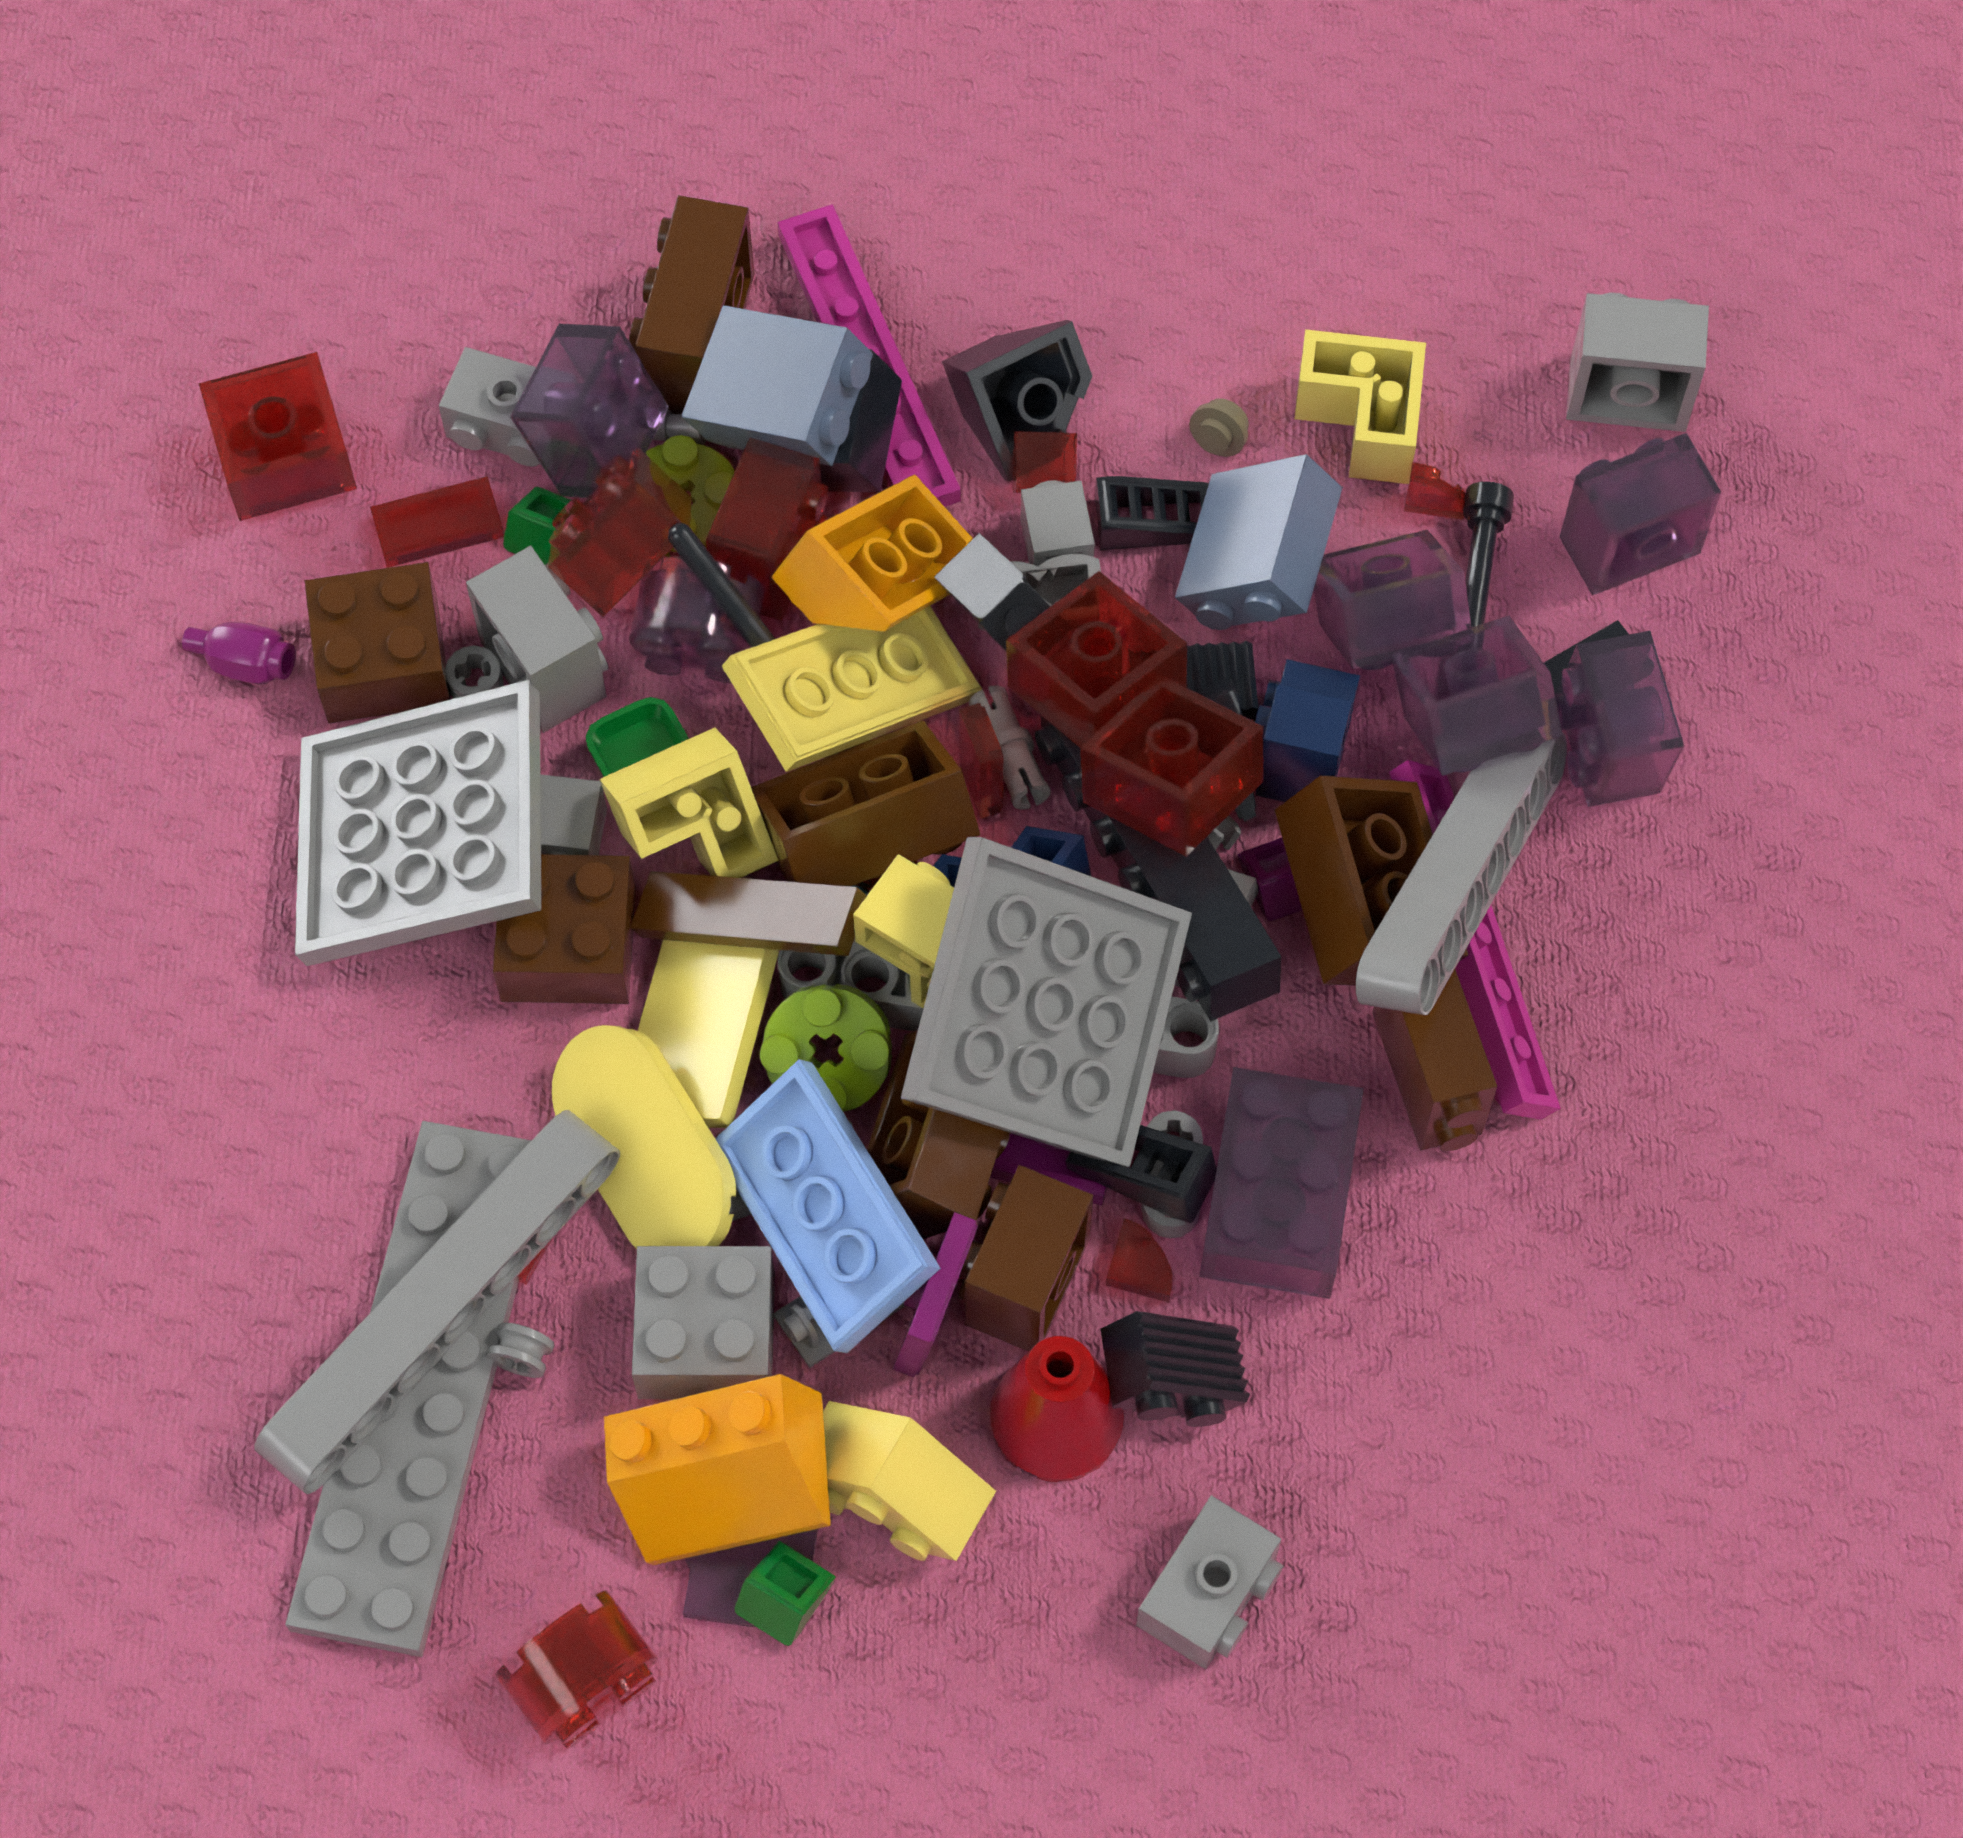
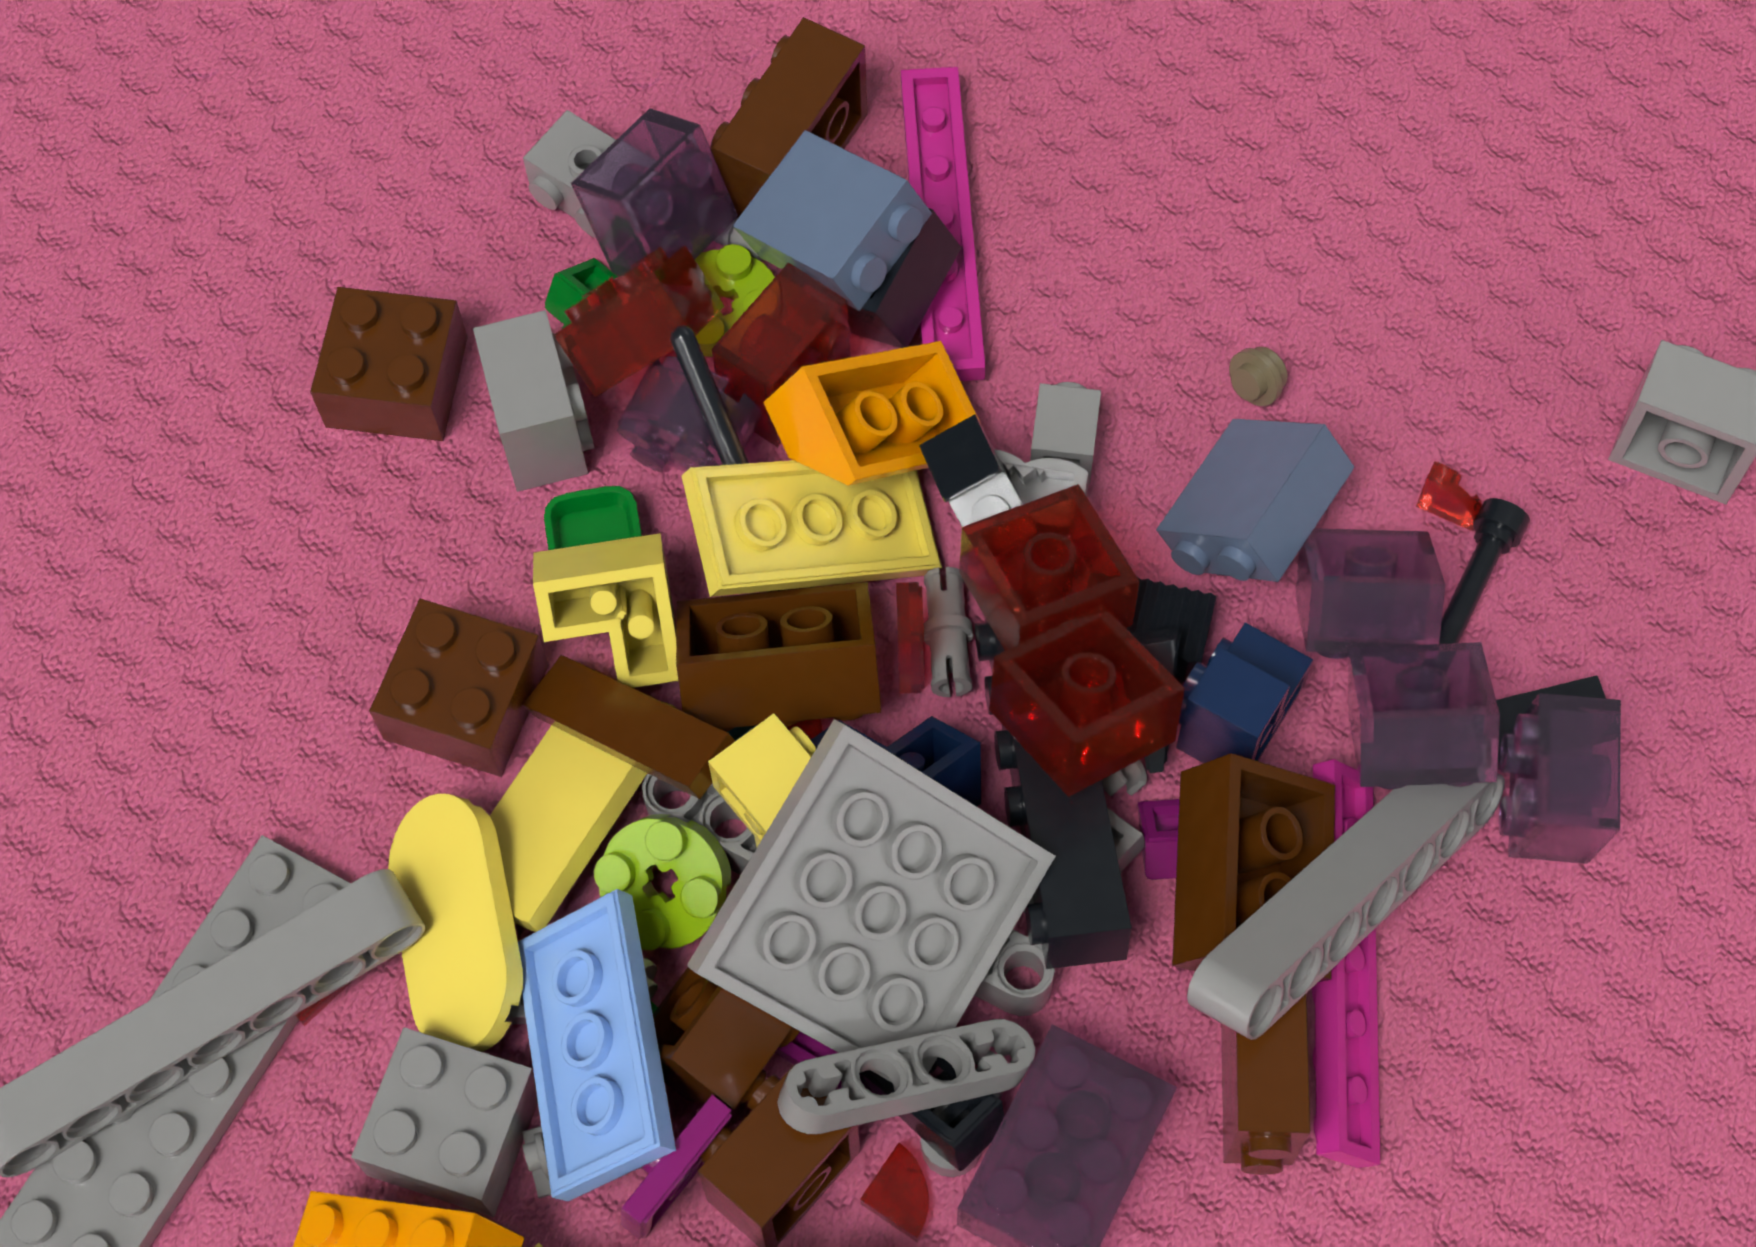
camera: 20 degrees right, 0 degrees up
magenta plant [182,622,296,684] -> none
clear red brick [198,352,357,521] -> none
plate [295,680,541,966] -> none
clear red tile [370,476,504,568] -> none
light grey bush [445,646,504,699] -> none
light grey bush [487,1322,555,1378] -> none
light grey brick [540,774,607,855] -> none
black slope [942,320,1093,482] -> none
clear red tile [1013,431,1077,493] -> none
black slope [1095,476,1209,550] -> none
light yellow brick [1294,329,1426,484] -> none
clear purple brick [1559,433,1721,596] -> none
none -> light grey beam [777,1019,1035,1134]

